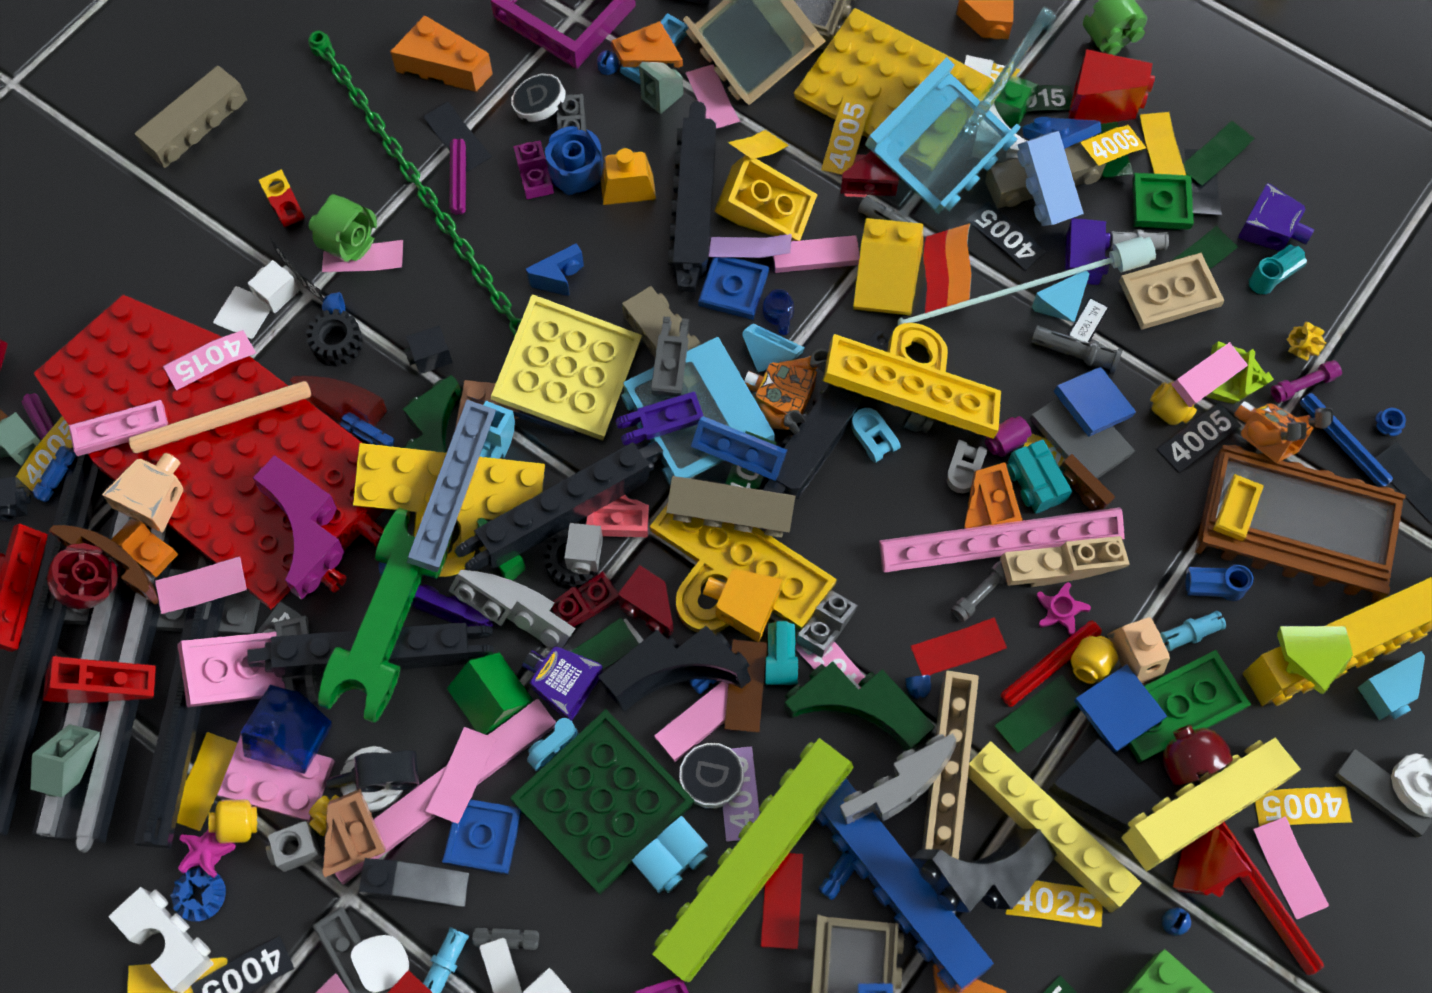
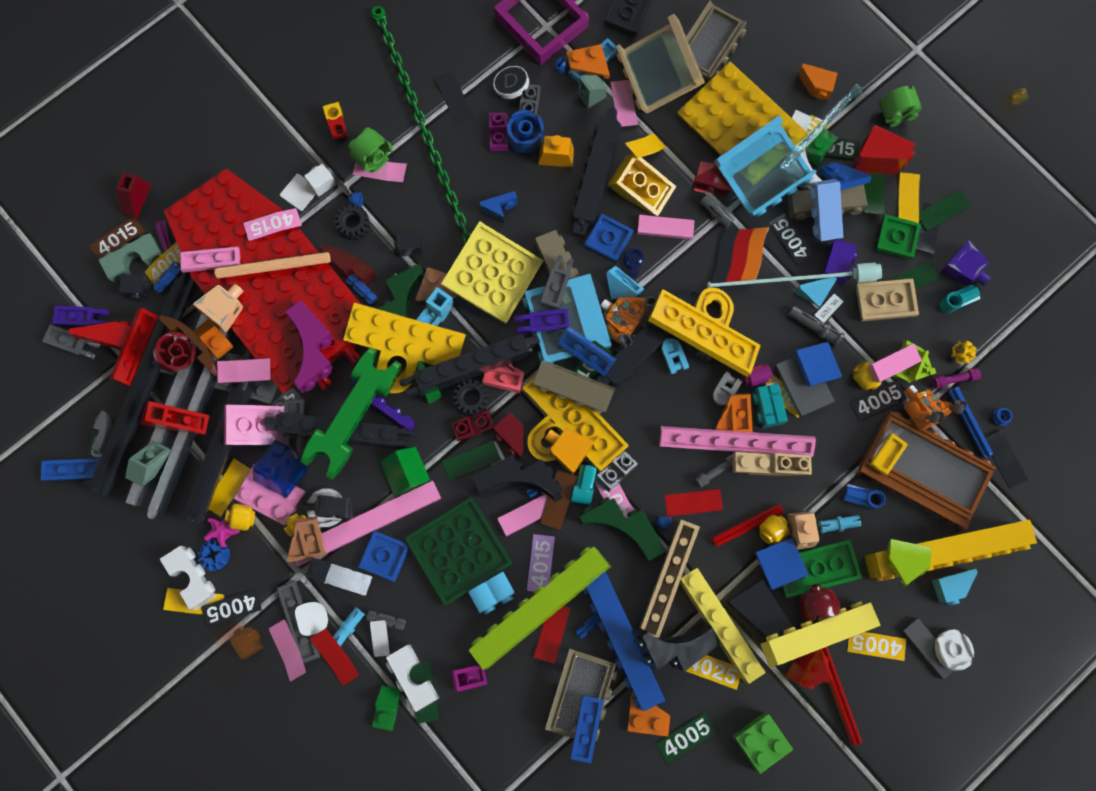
camera: 10 degrees right, 10 degrees up
dark tan brick [134,65,247,168] -> none
light grey brick [266,821,322,872] -> none
orange wedge [390,15,493,92] -> none
sand blue plate [407,400,496,573] -> none
bright pink sticker [426,727,497,824] -> none
light grey slope [448,570,575,649] -> none
magenta axle [449,138,466,215] -> none
dark purple torso [523,646,603,721] -> none
medium azure plate [527,718,579,771] -> none
light grey brick [565,523,603,574] -> none
black tile [680,743,744,808] -> none
lavender sticker [709,234,792,258] -> none
yellow sticker [821,96,872,175] -> none
light grey slope [840,734,956,825] -> none
yellow slope [853,218,923,316] -> none
dark green sticker [995,674,1080,754] -> none
dark pink animal [1037,582,1091,636] -> none
reddish brown plate [1059,454,1115,511] -> none
yellow sticker [1080,125,1146,166] -> none
light grey pin [1109,229,1169,251] -> none
blue hinge [1162,907,1191,936] -> none
bright pink sticker [1253,816,1329,920] -> none

